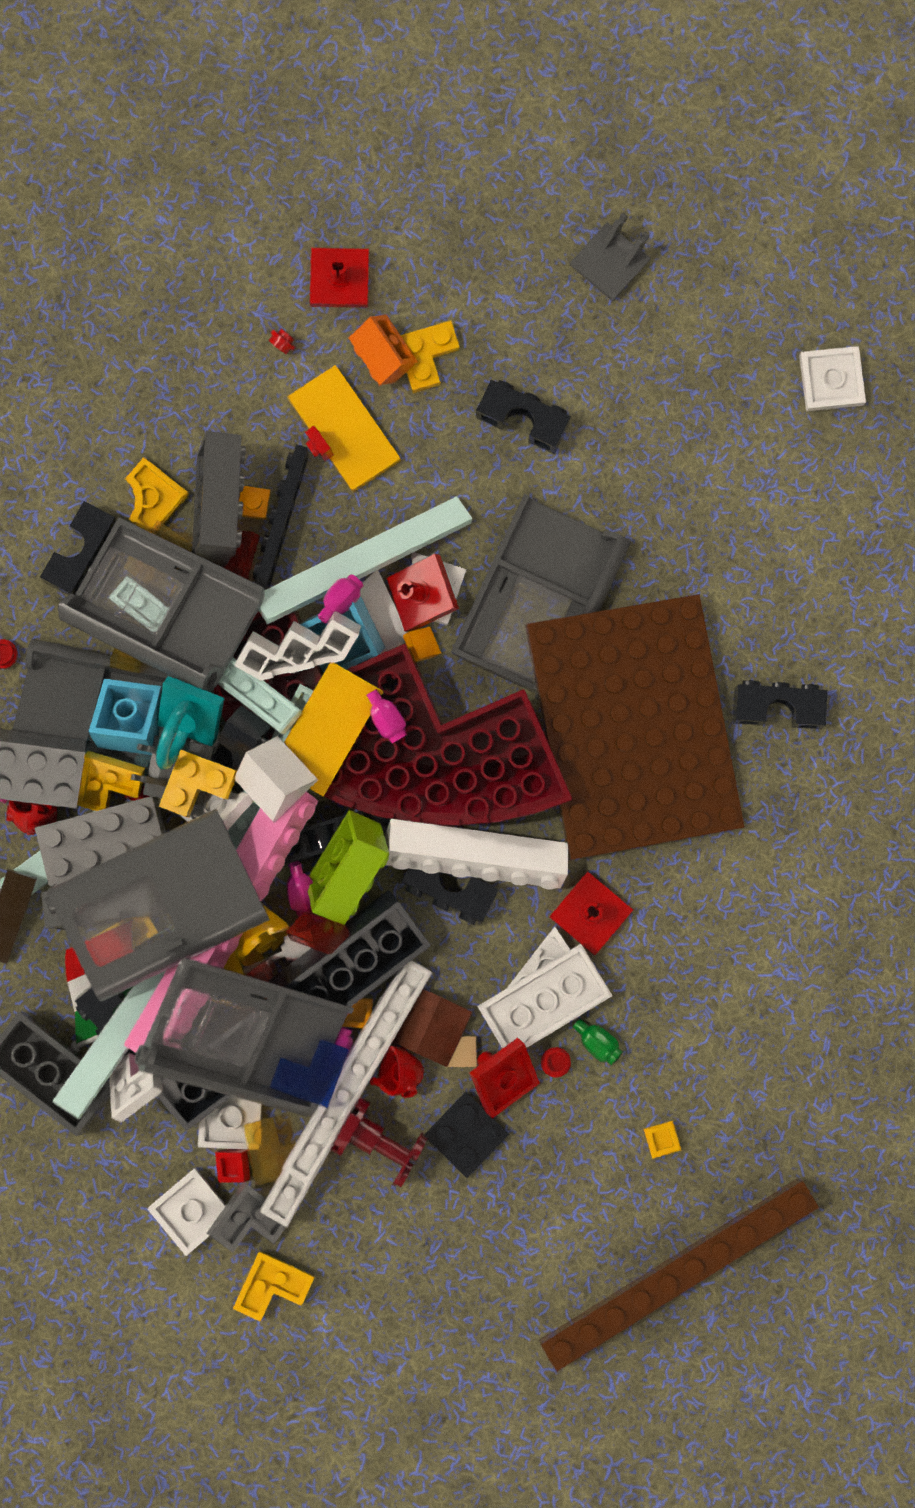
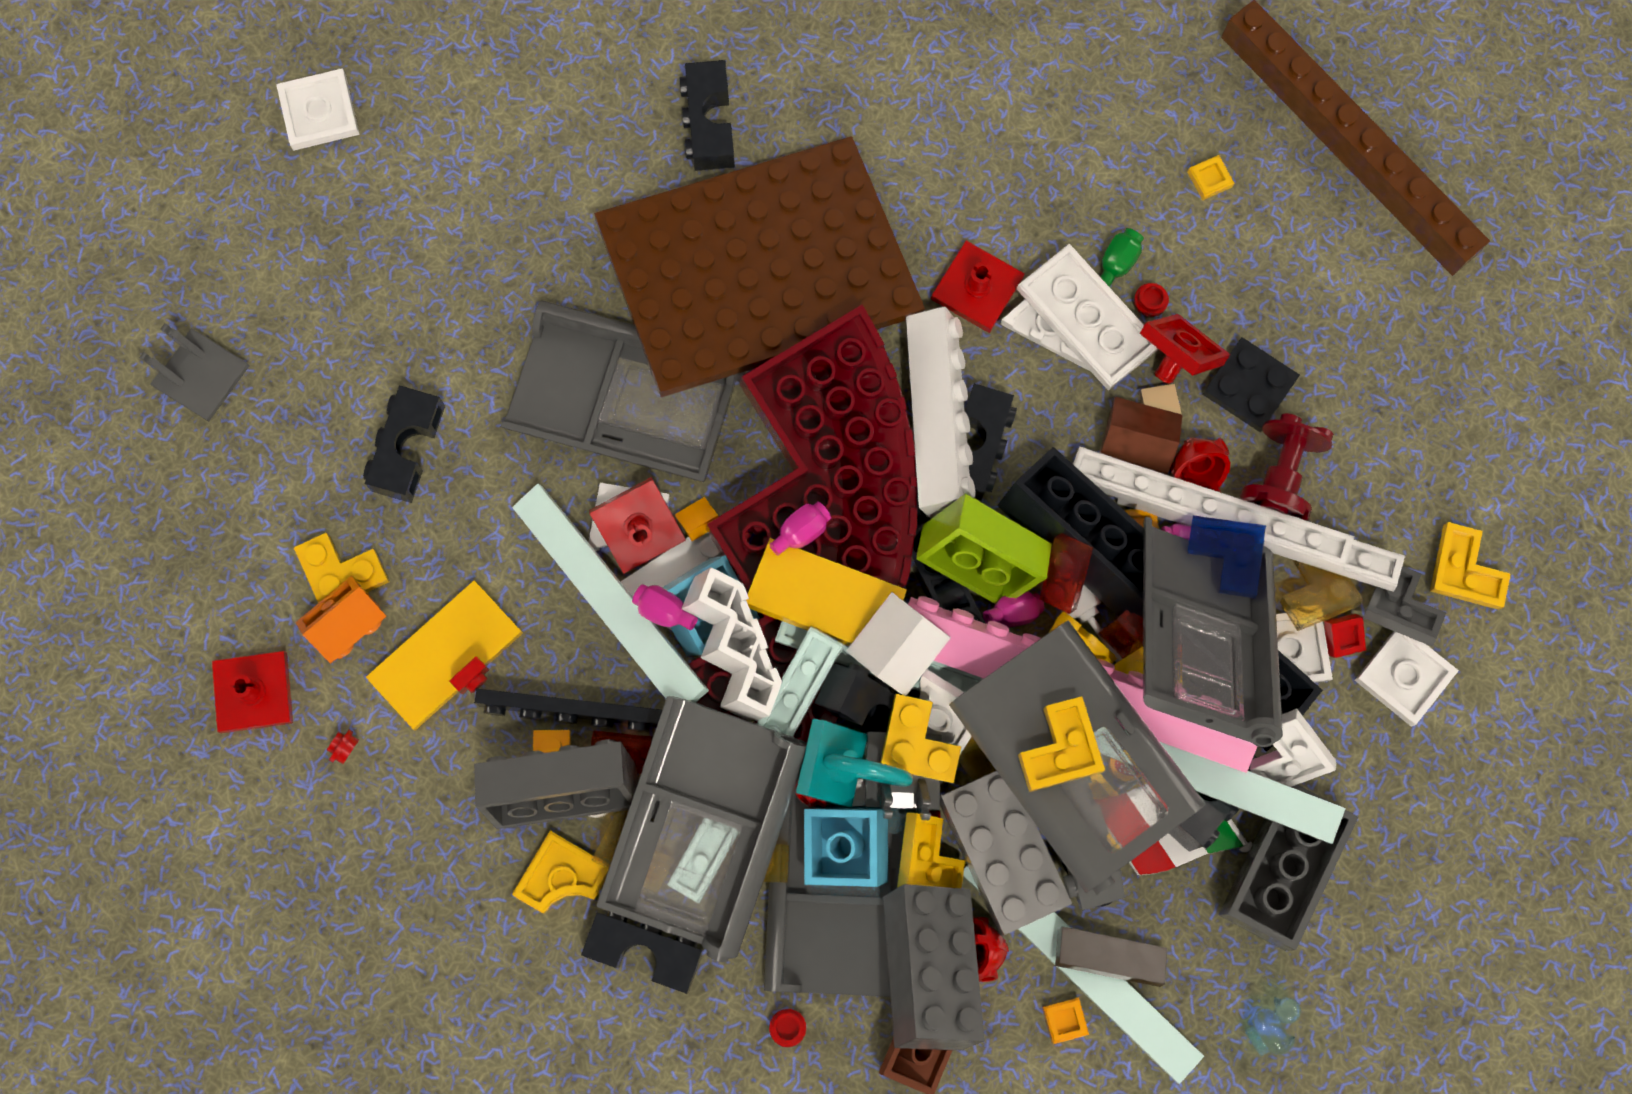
camera: 100 degrees left, 5 degrees down
none -> yellow plate [1018,696,1105,792]

